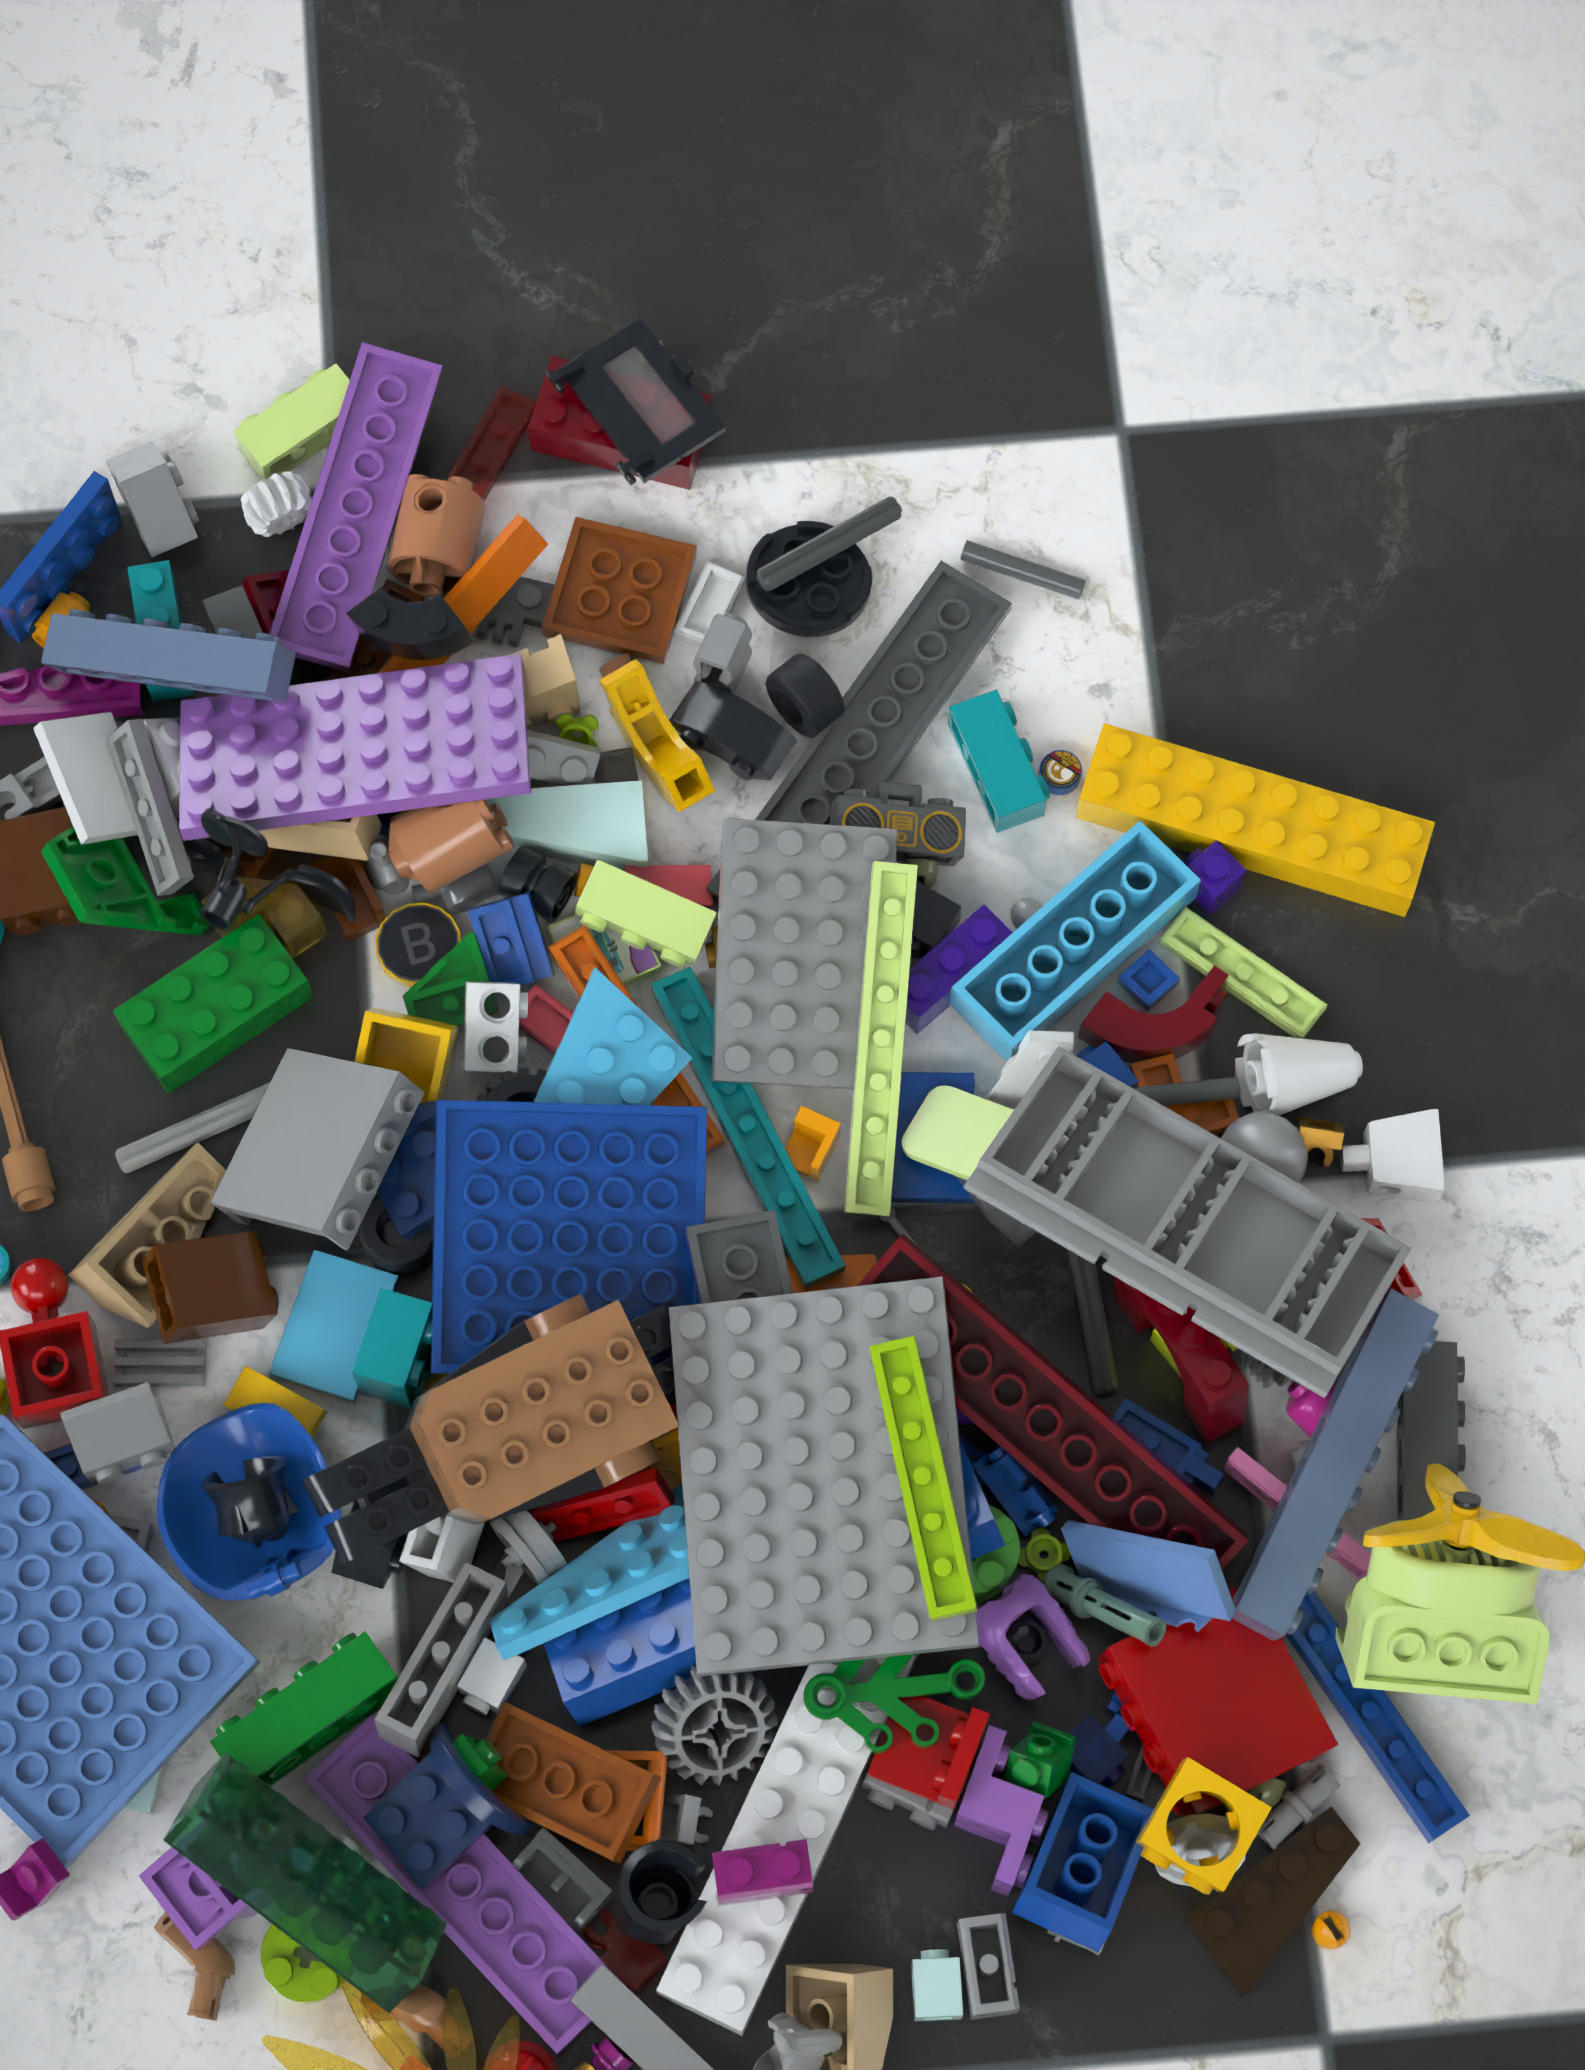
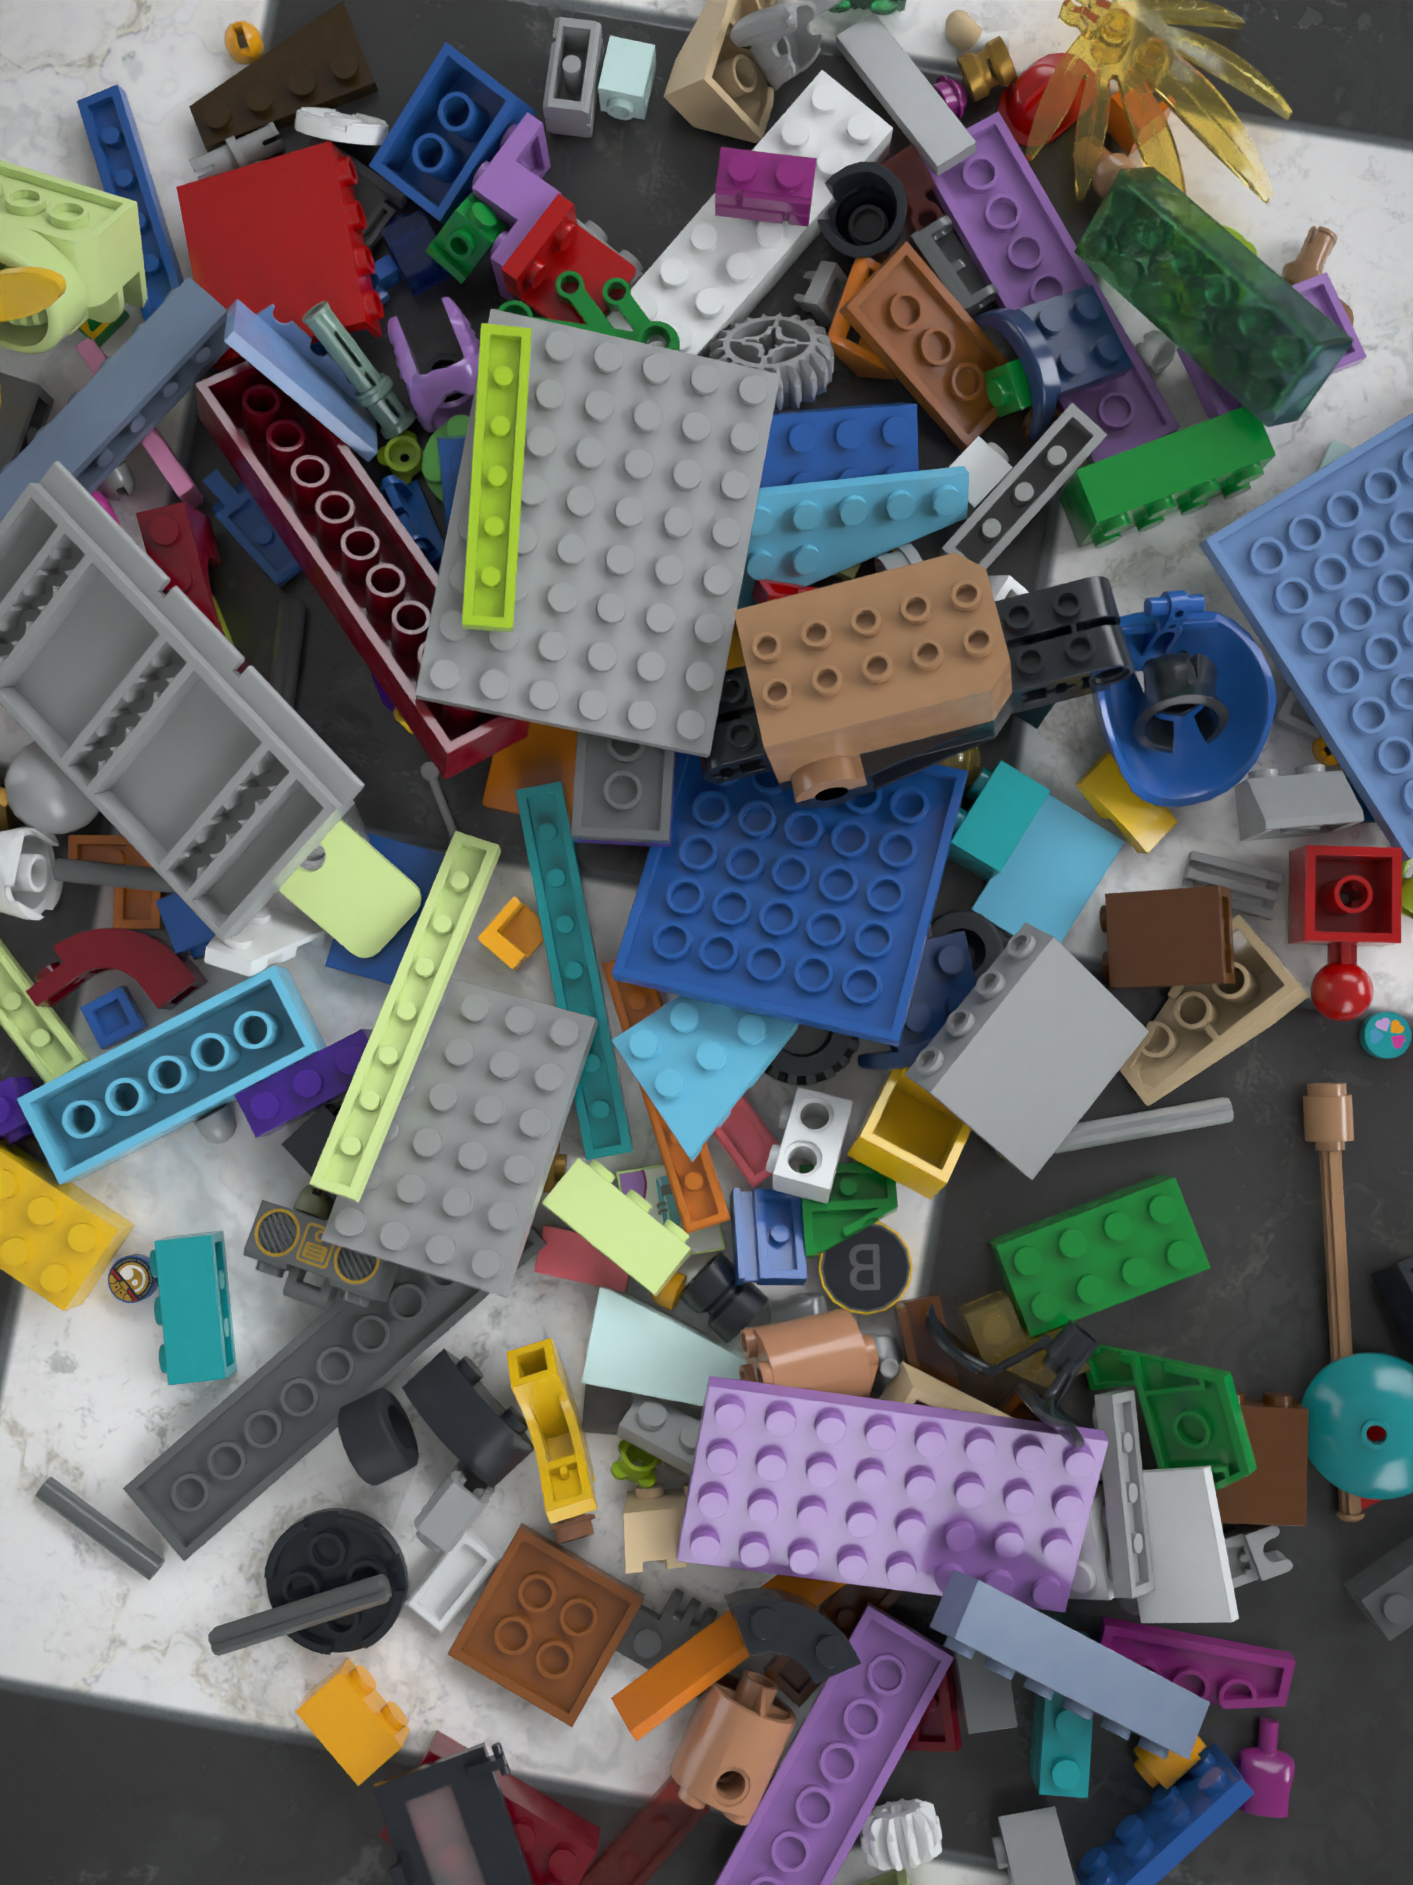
camera: 160 degrees left, 15 degrees up
yellow brick [1136,1757,1272,1895] -> none
none -> light orange brick [295,1658,410,1786]

